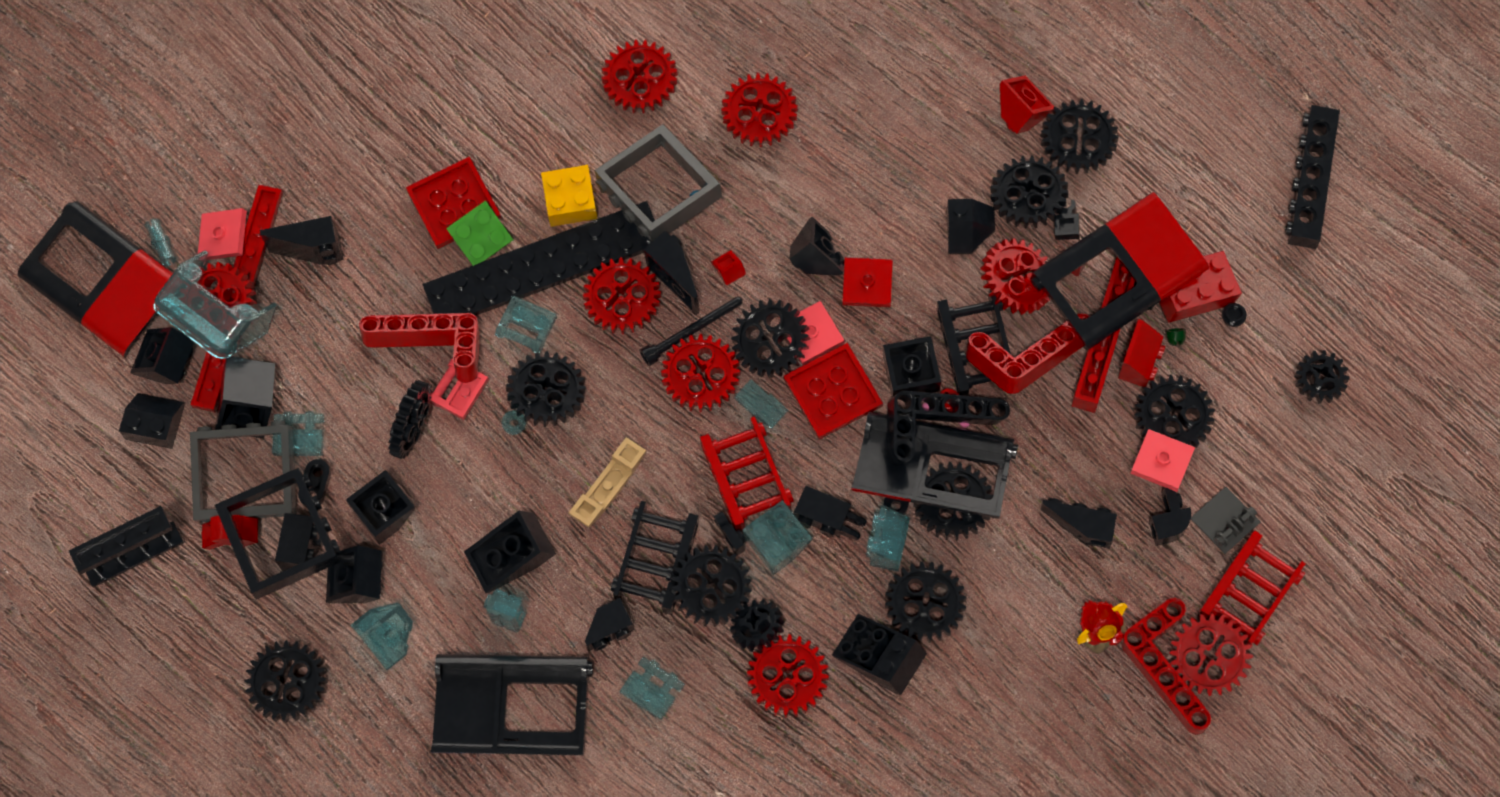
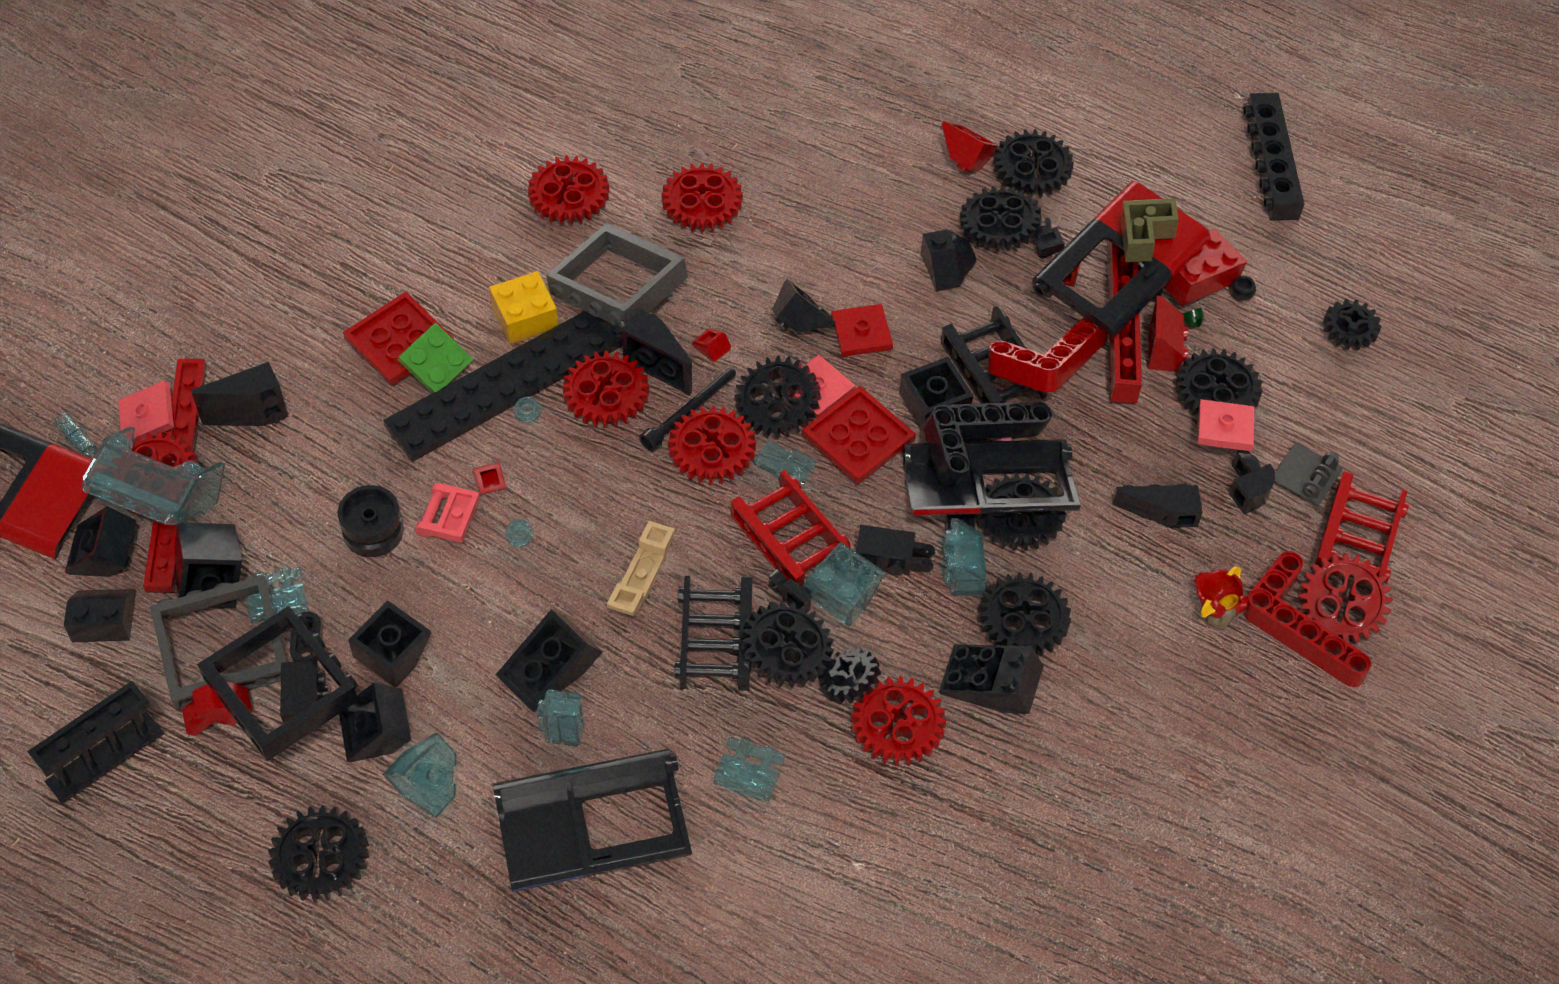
camera: 20 degrees left, 15 degrees down
red beam [359,313,480,383] -> none
black gear [388,380,432,459] -> none
clear light blue plate [495,296,557,354] -> none
black gear [506,351,586,427] -> none
black slope [585,598,634,651] -> none
red gear [980,238,1050,315] -> none
none -> black wheel [337,485,404,557]
none -> red slope [472,462,507,495]
none -> clear light blue plate [514,397,541,422]
none -> olive brick [1120,198,1179,262]

